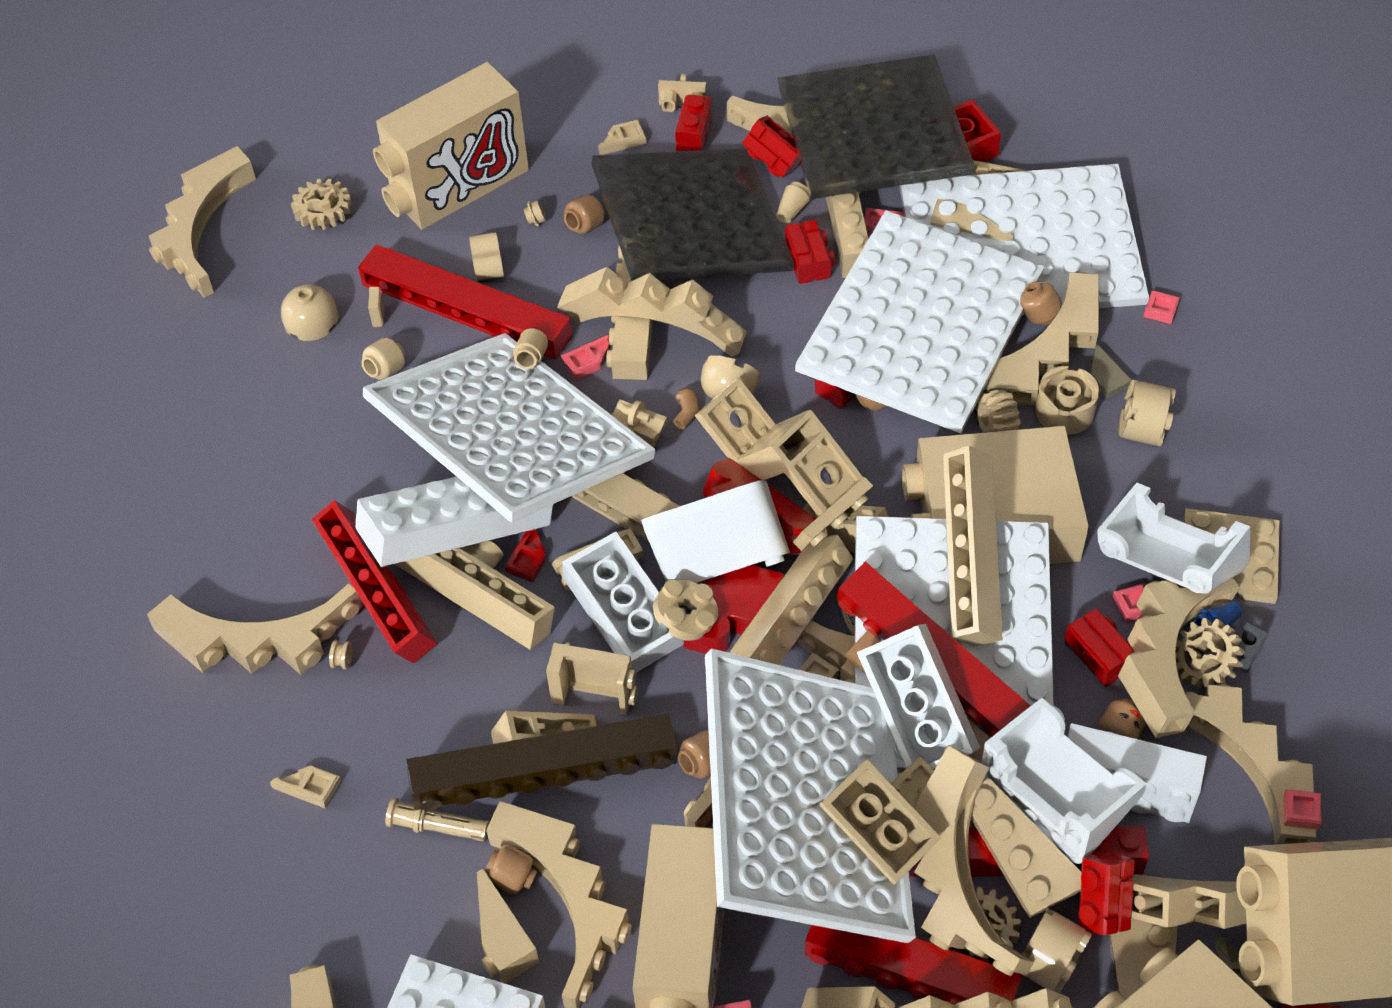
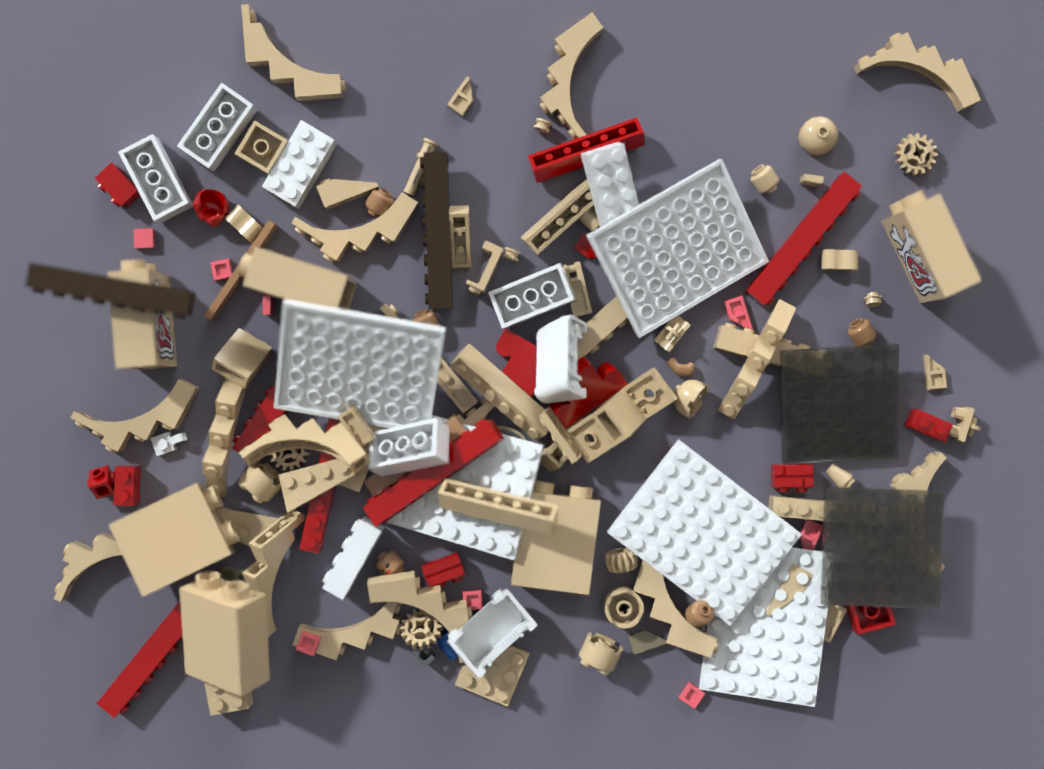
camera: 100 degrees right, 35 degrees up
tan brick [513,328,548,369] -> none
tan plate [653,579,718,641] -> none
red brick [742,115,808,178] -> none
tan slope [819,759,941,885] -> none
white windscreen [981,698,1147,864] -> none
red brick [1079,852,1135,936] -> none

